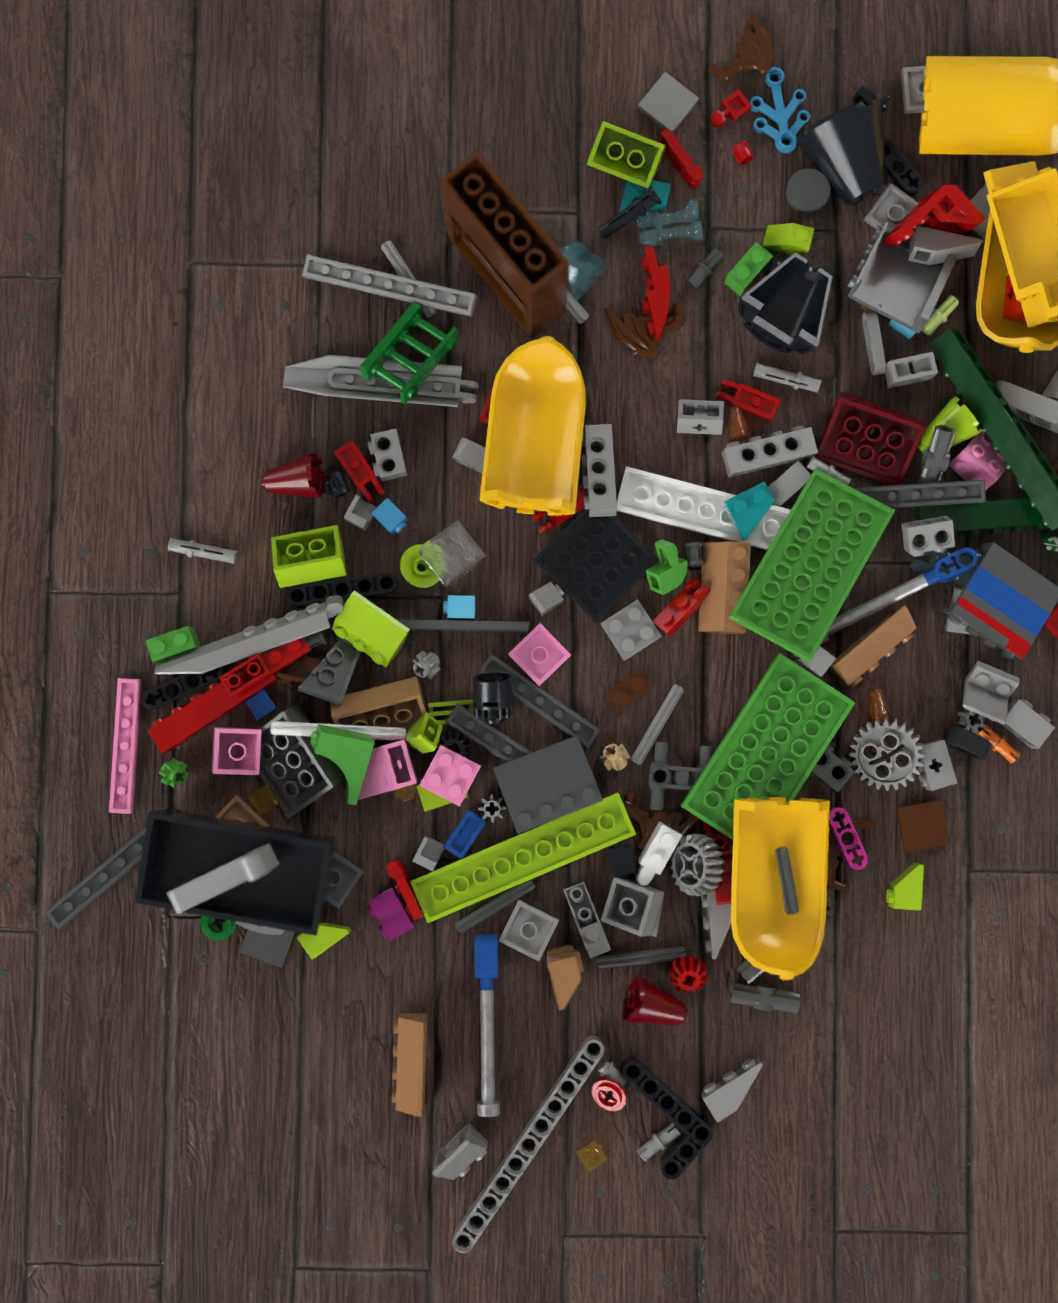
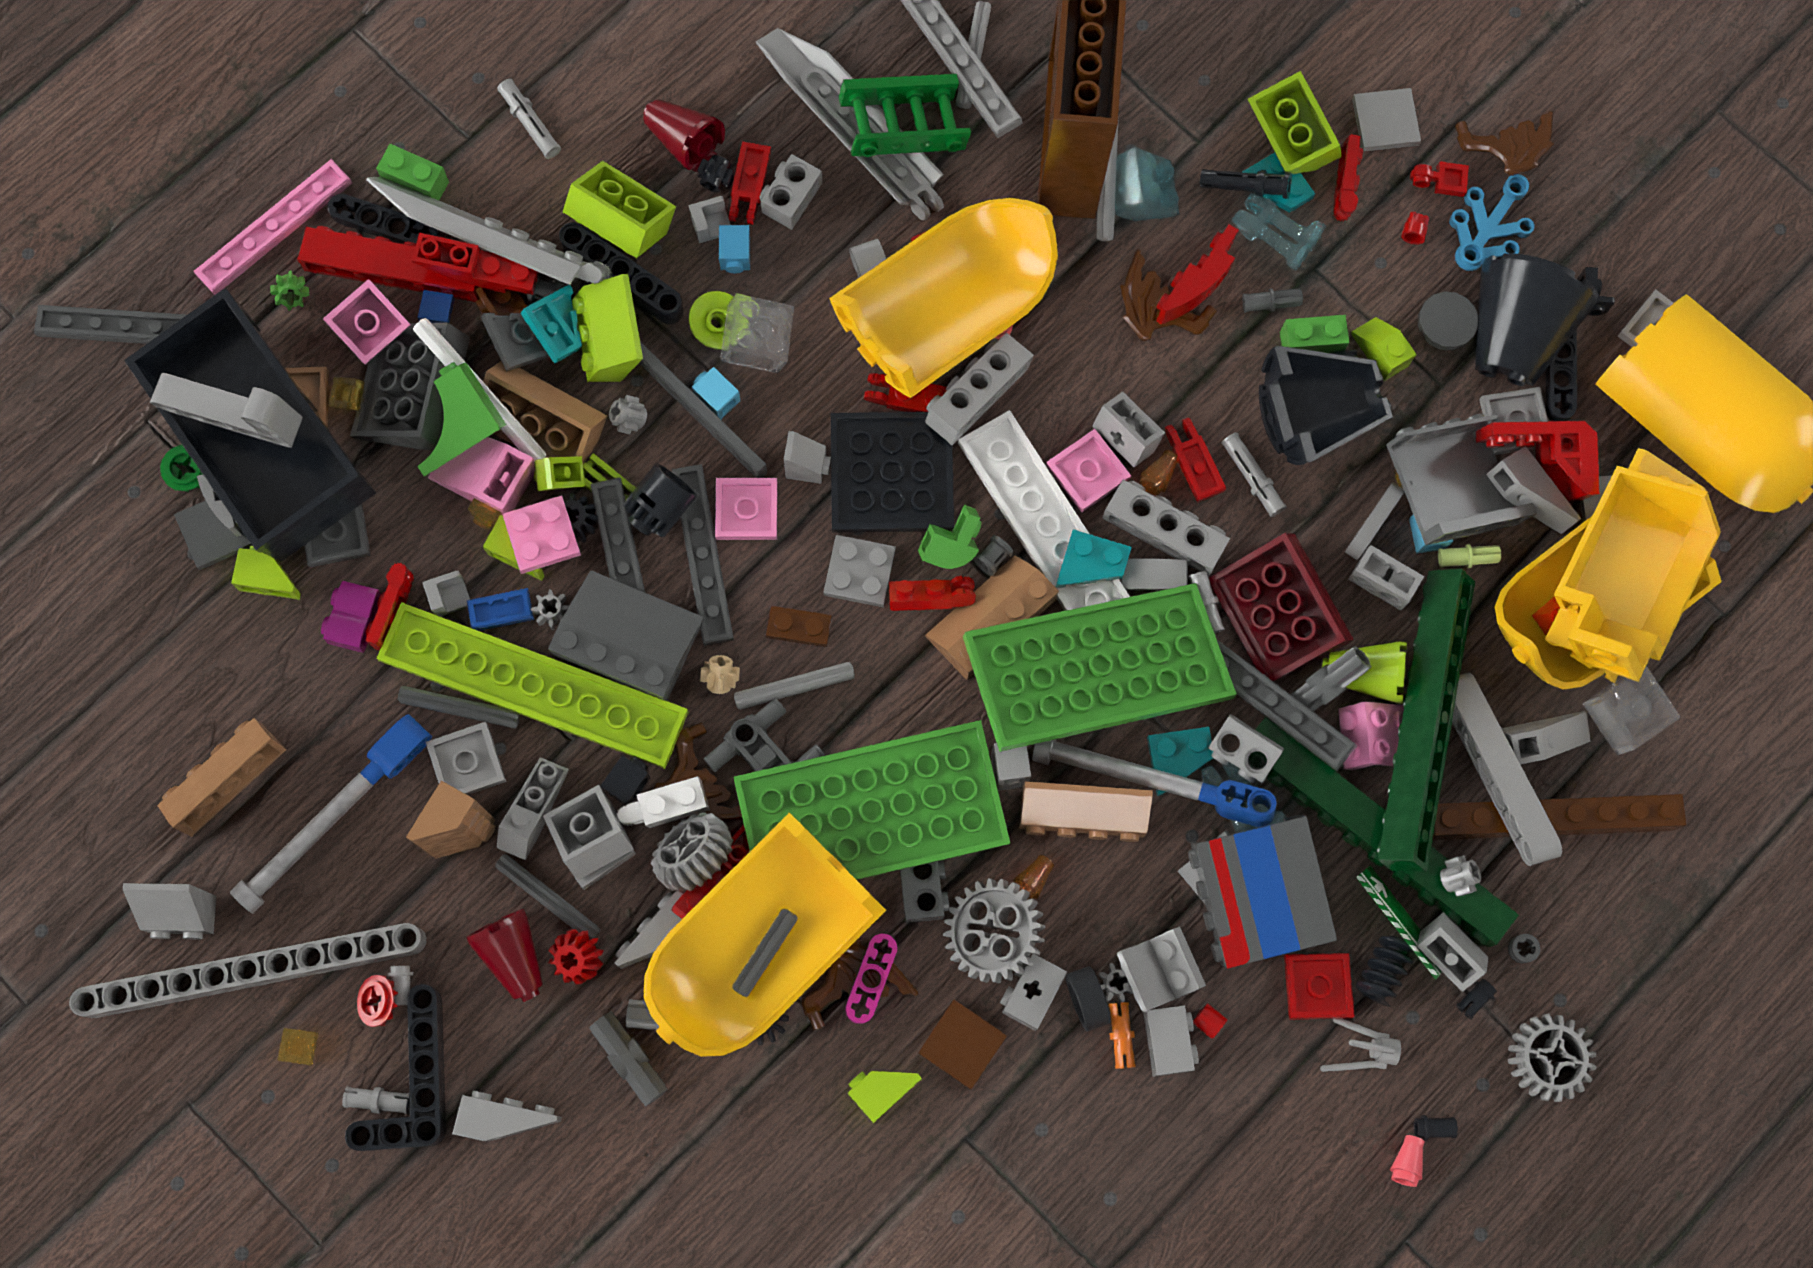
camera: 40 degrees right, 10 degrees down
none -> teal wing [520,285,582,364]
none -> bright pink plate [1046,429,1131,513]
none -> teal wing [1147,727,1214,796]
none -> red hose [1193,1003,1228,1039]

